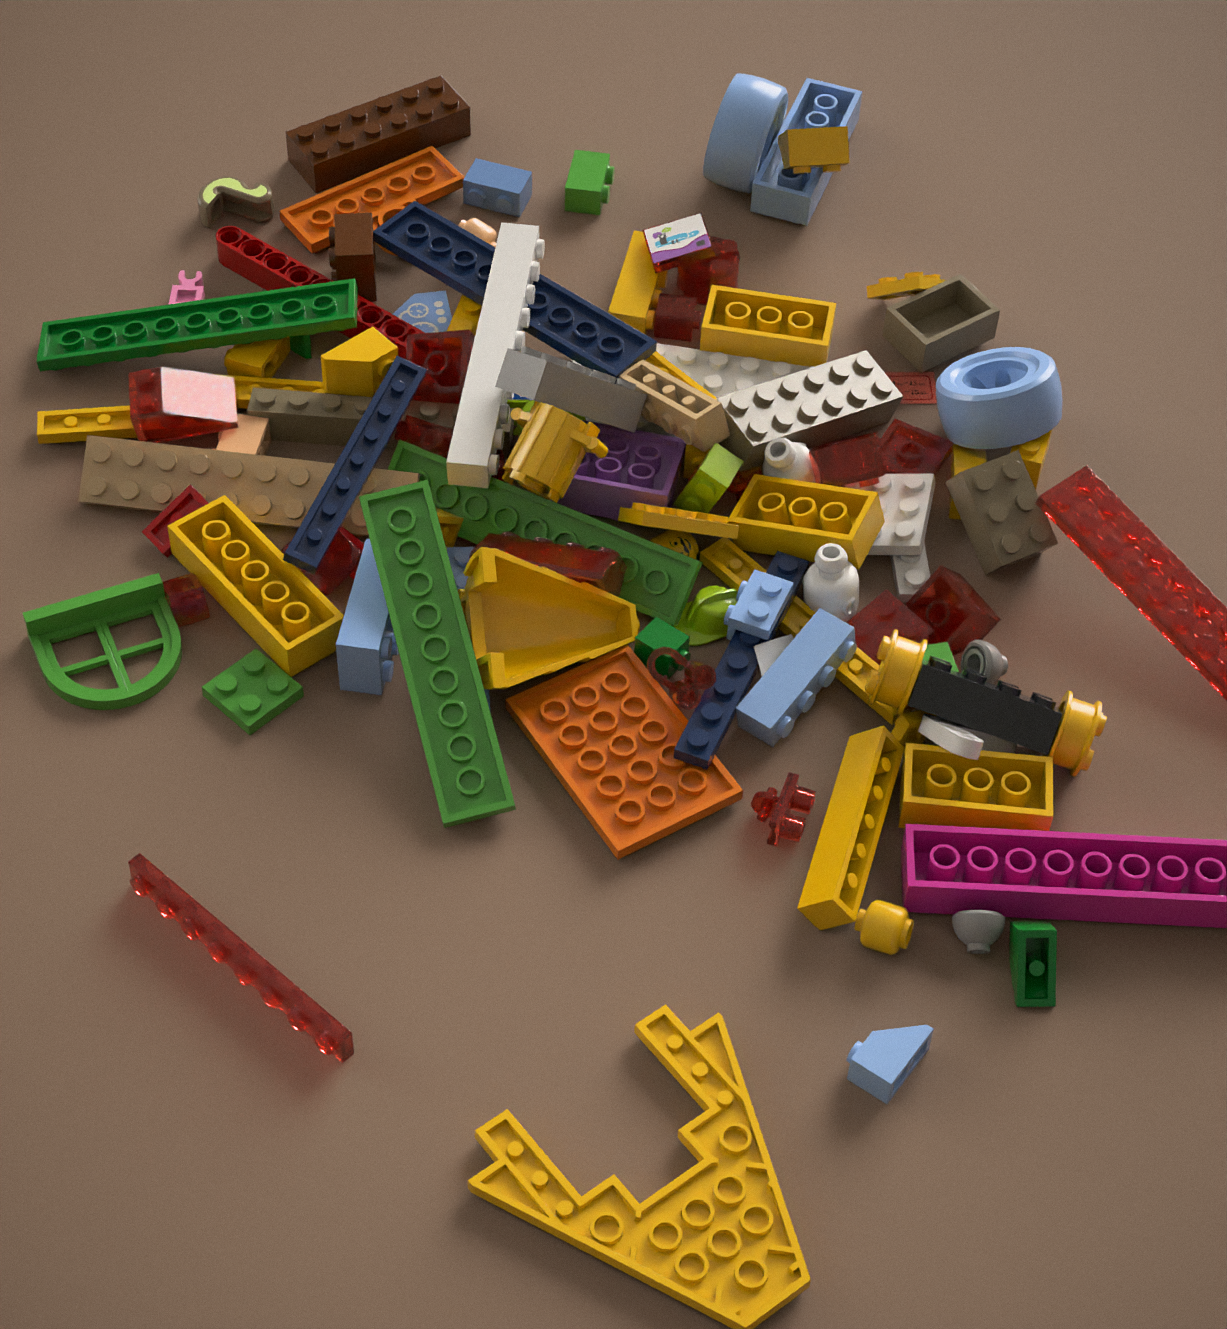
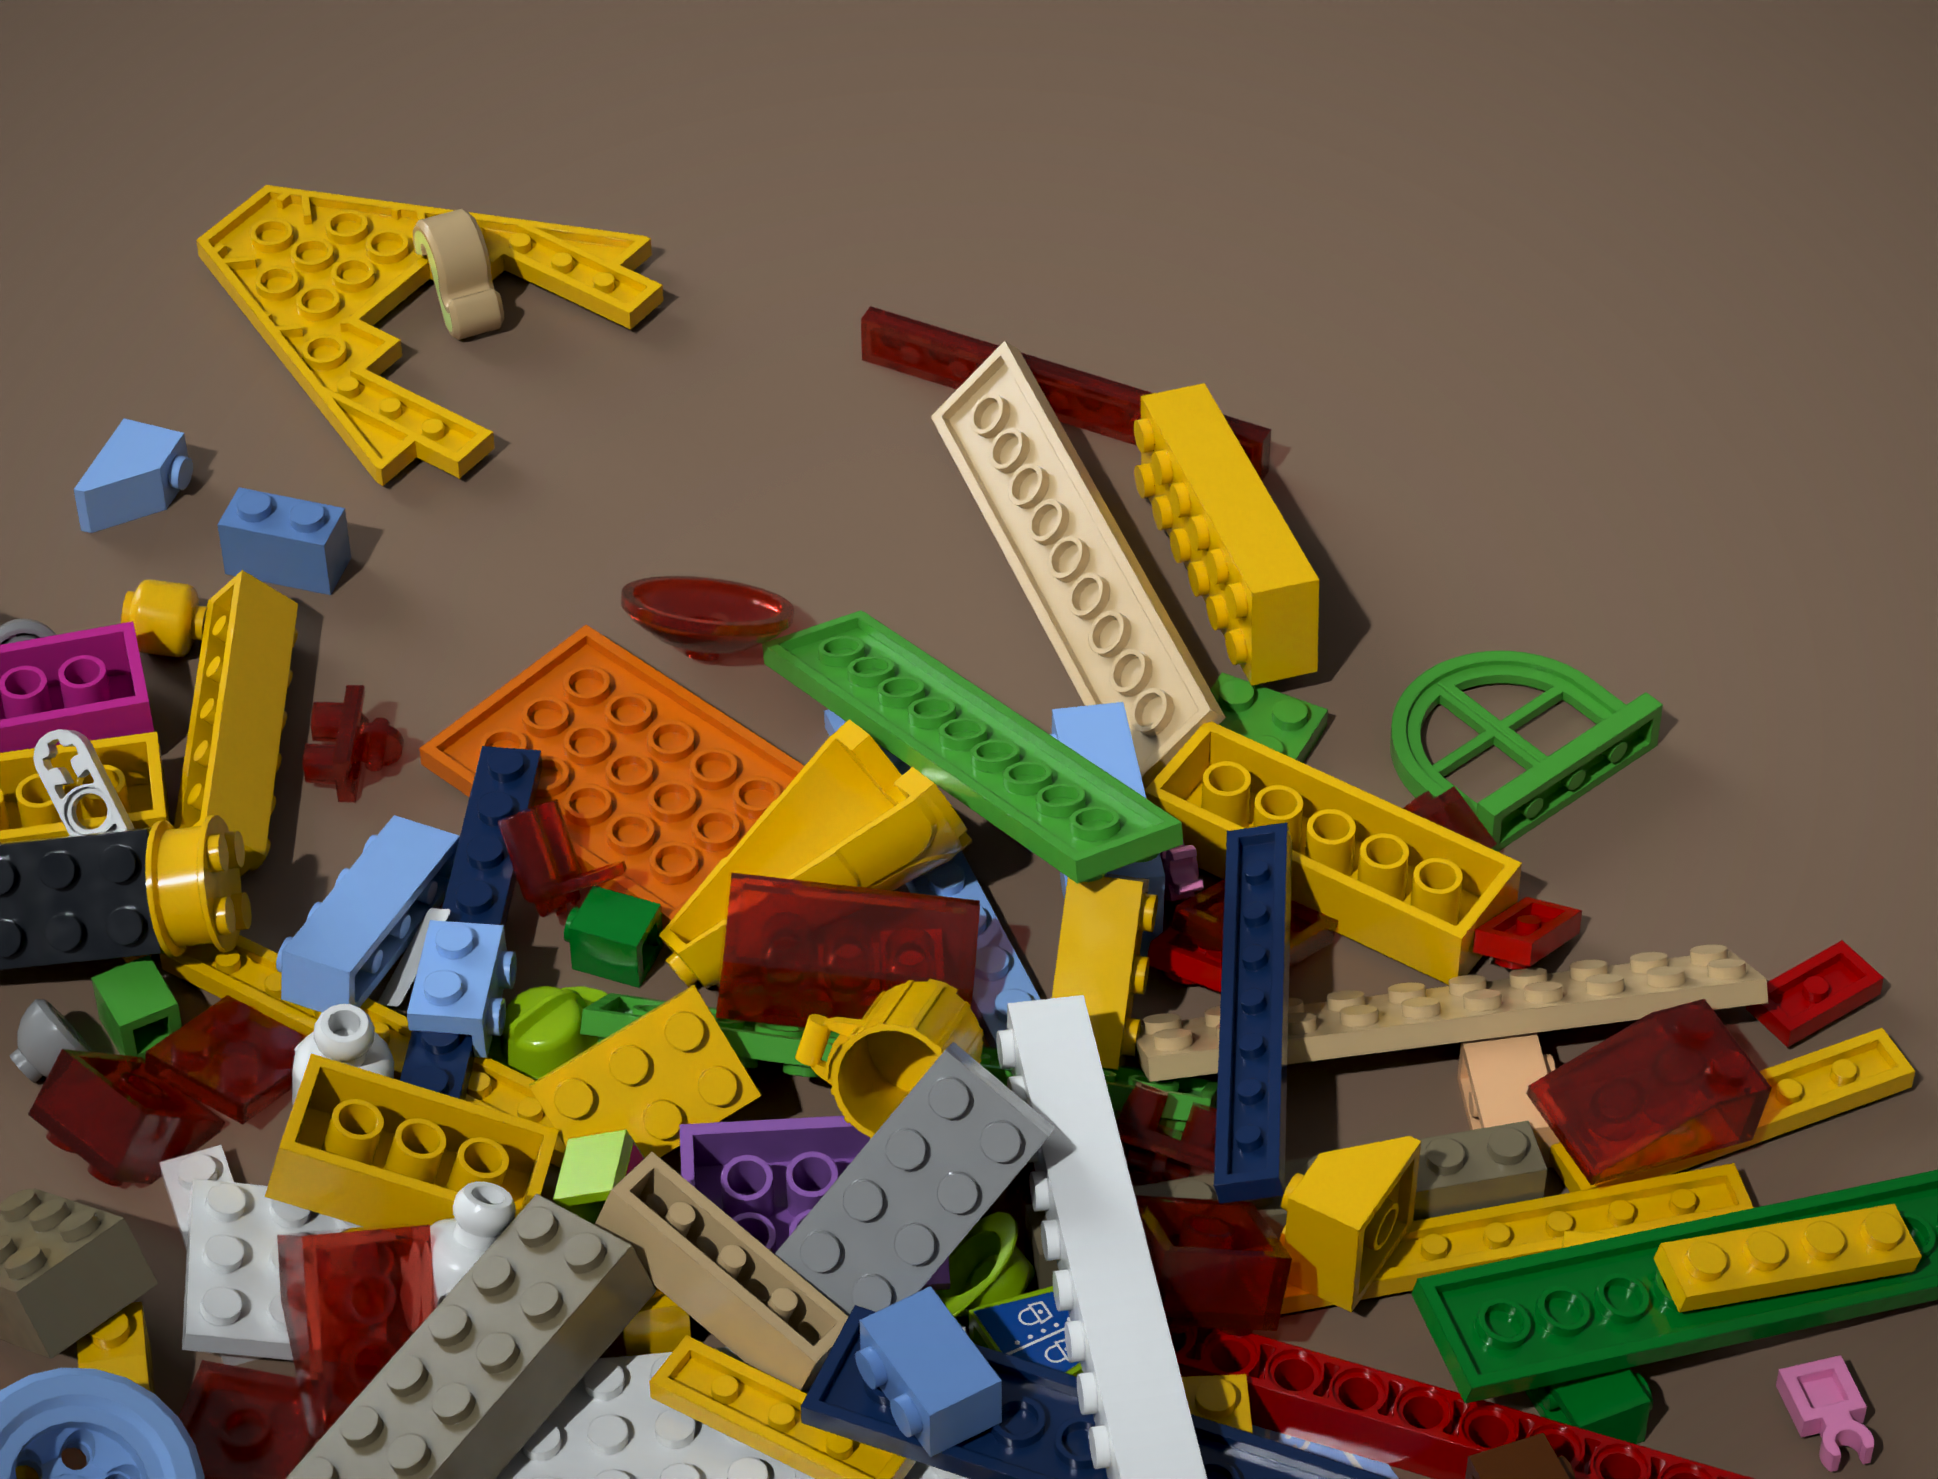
camera: 165 degrees right, 5 degrees down
none -> medium blue brick [217,487,351,595]
none -> tan animal [413,209,504,340]
none -> clear red dish [620,576,794,661]
none -> medium blue brick [855,1286,1002,1457]
none -> tan plate [931,341,1226,790]
none -> yellow brick [1134,383,1319,686]
none -> bright pink plate [1160,840,1204,901]
none -> yellow plate [1653,1204,1922,1313]
none -> red plate [1746,940,1884,1048]

